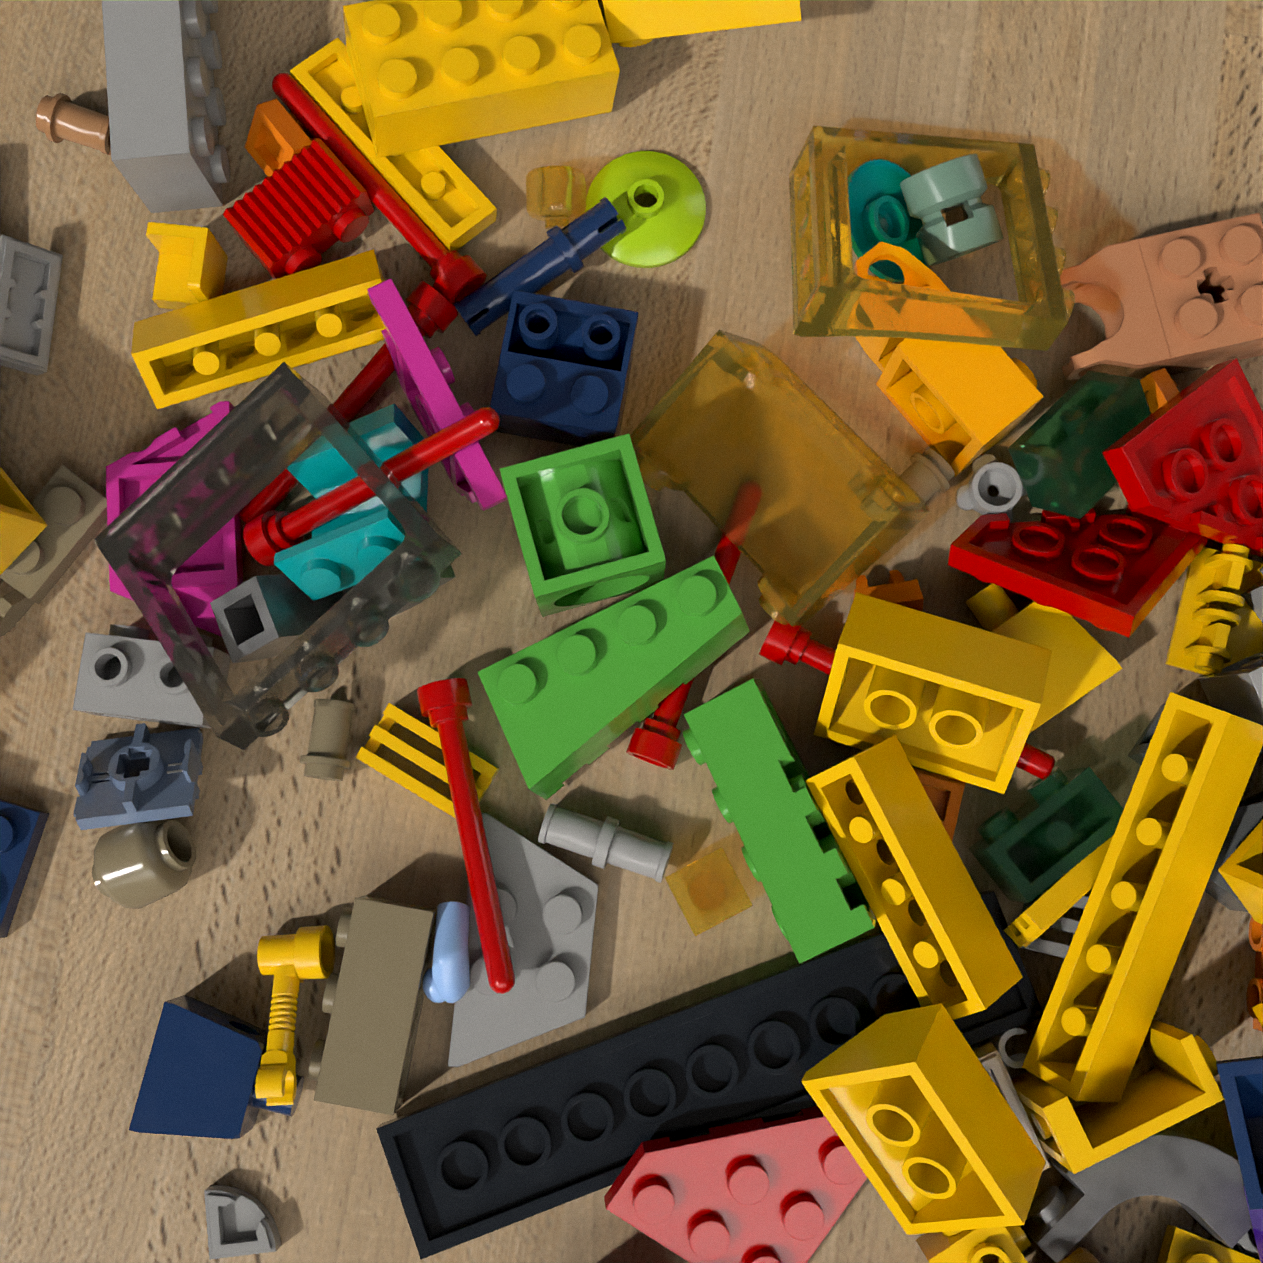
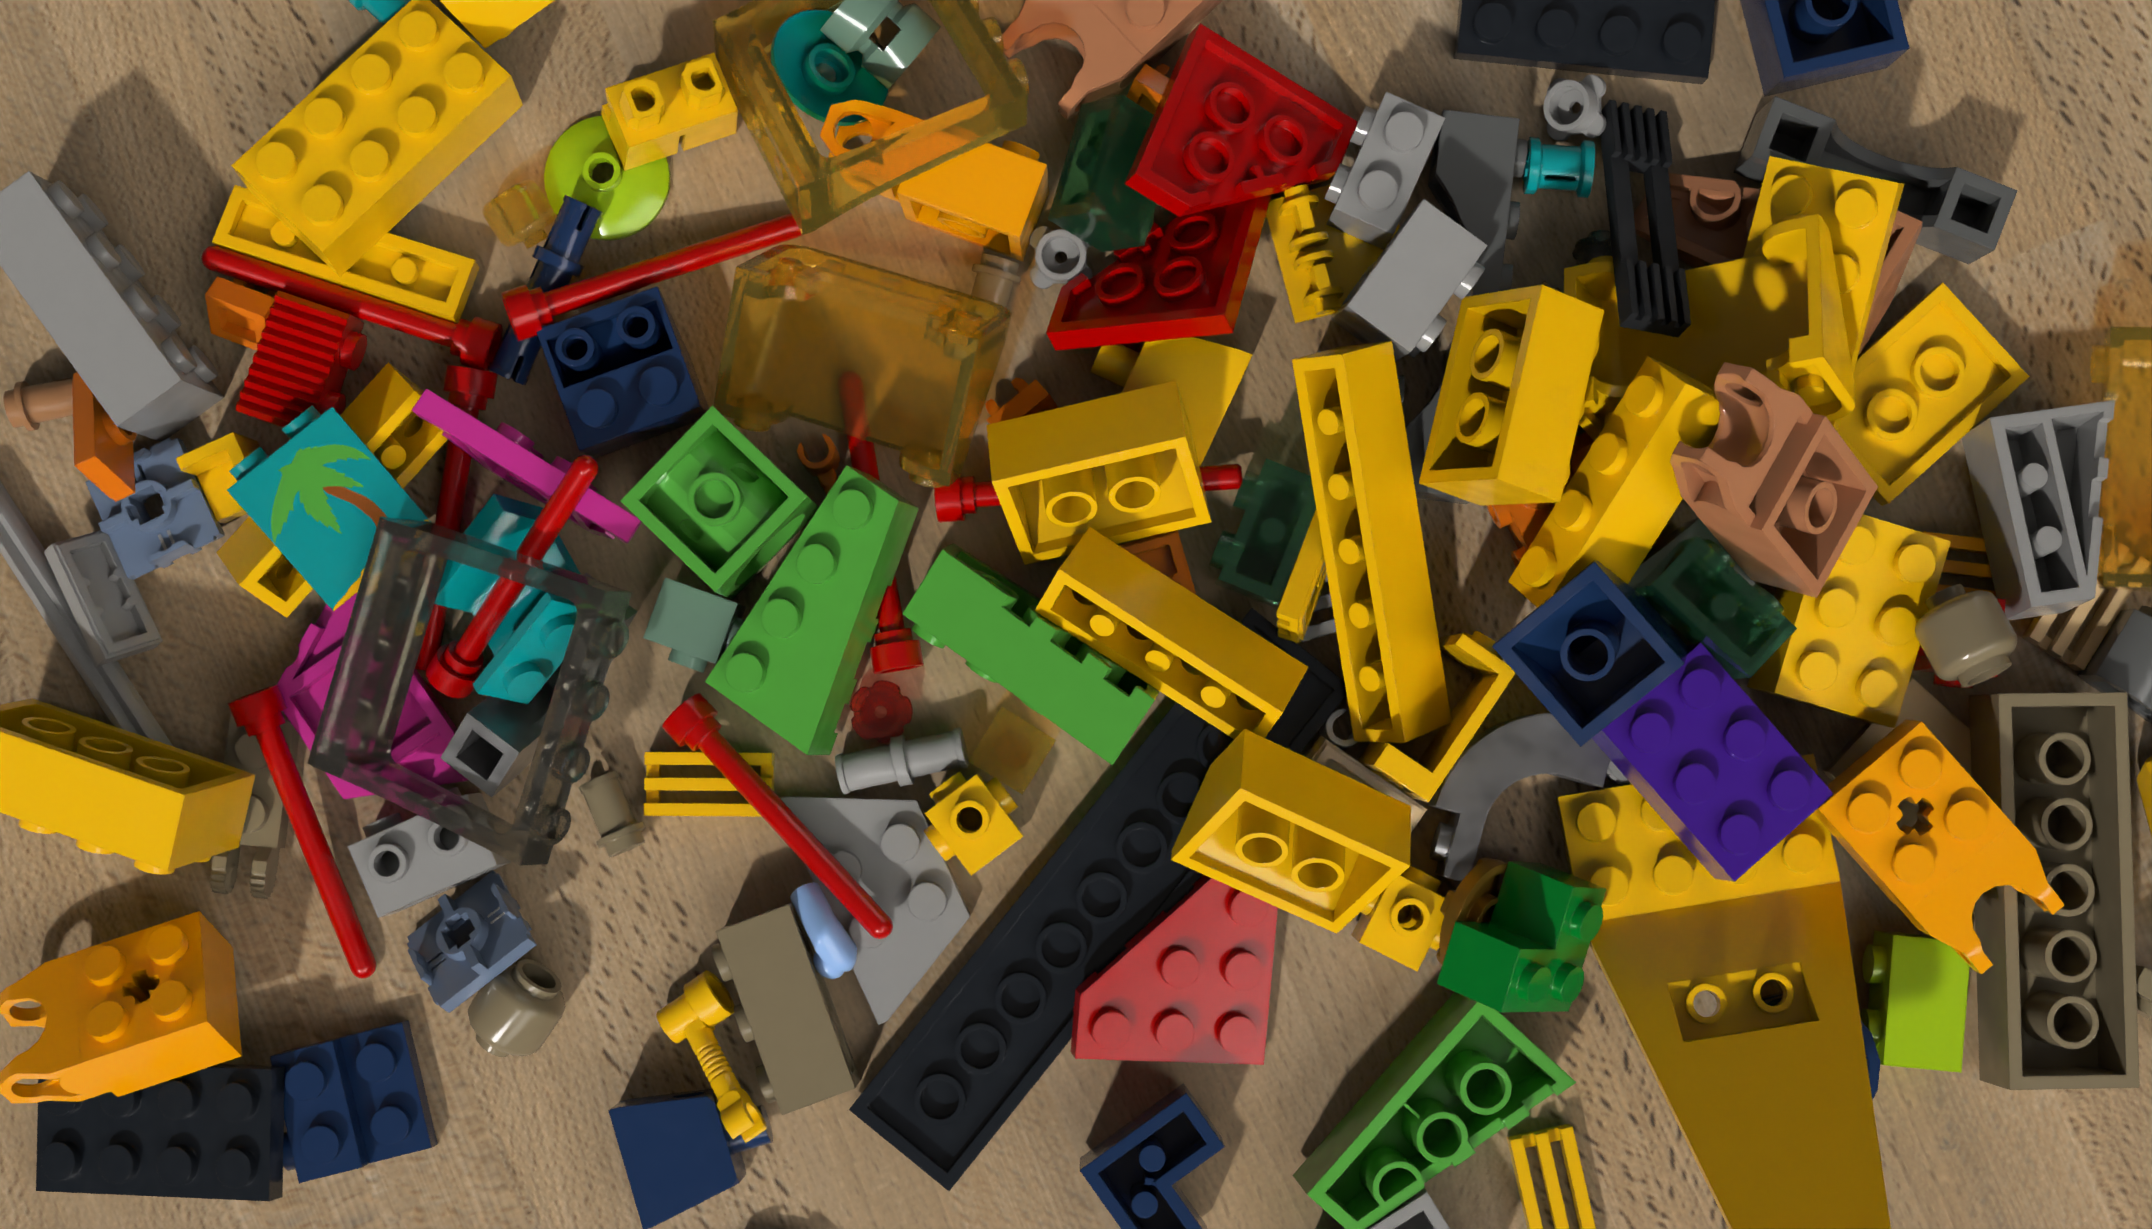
camera: 25 degrees left, 5 degrees up
none -> orange plate [72,372,137,502]
none -> sand blue piece [85,438,225,580]
none -> teal panel [227,405,436,612]
none -> red piece [227,684,376,979]
none -> red piece [501,212,803,342]
none -> yellow hips [601,52,738,171]
none -> sand green brick [643,577,746,673]
none -> orange hand [797,434,840,496]
none -> clear red plate [850,680,913,743]
none -> yellow brick [923,771,1024,876]

